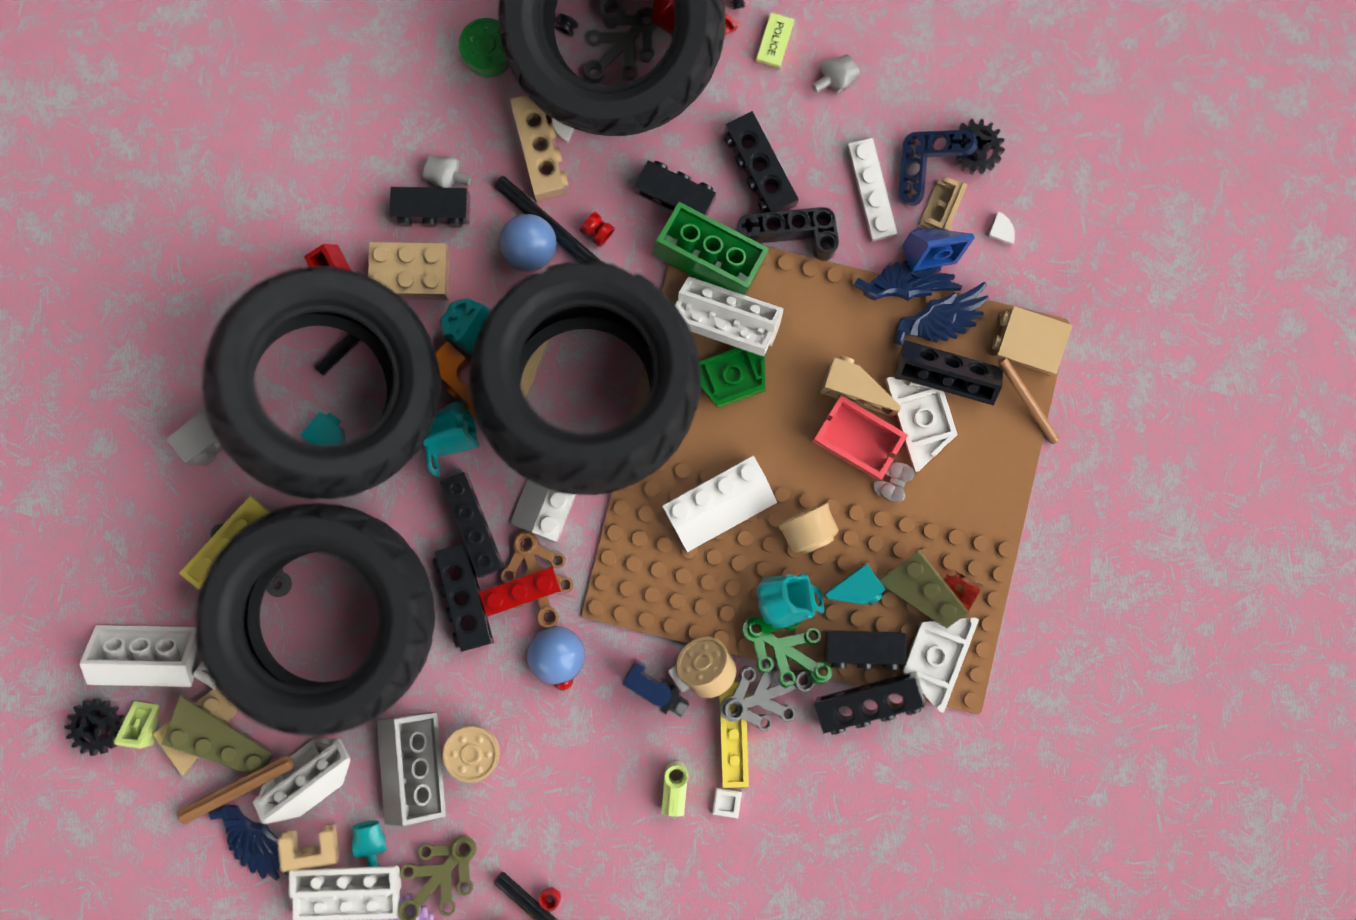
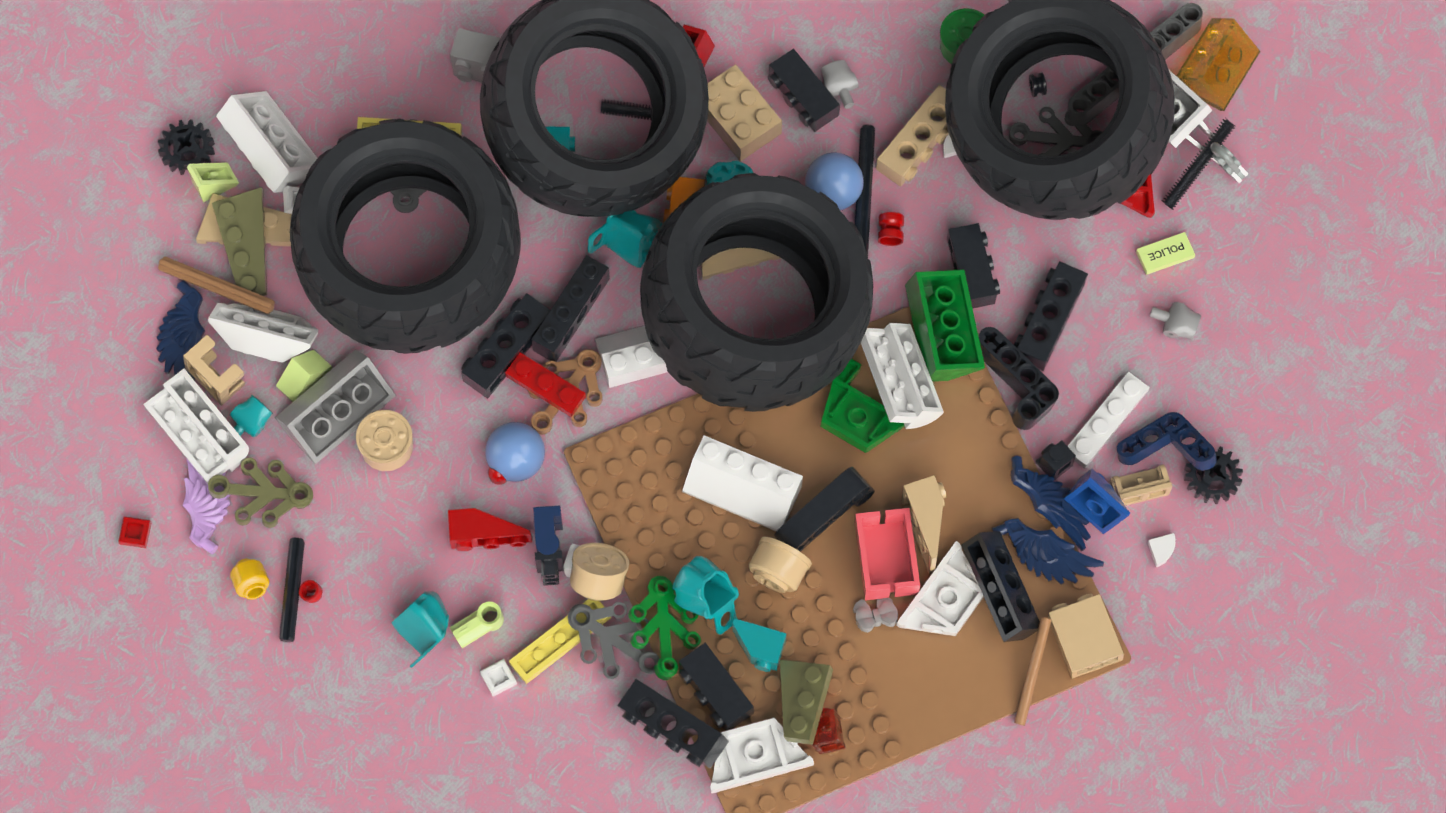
camera: 55 degrees right, 15 degrees down
none -> yellowish green slope [276,350,333,402]
none -> teal piece [391,591,449,668]
none -> red slope [448,508,532,551]
none -> black beam [774,467,875,552]
none -> black brick [1035,440,1076,481]

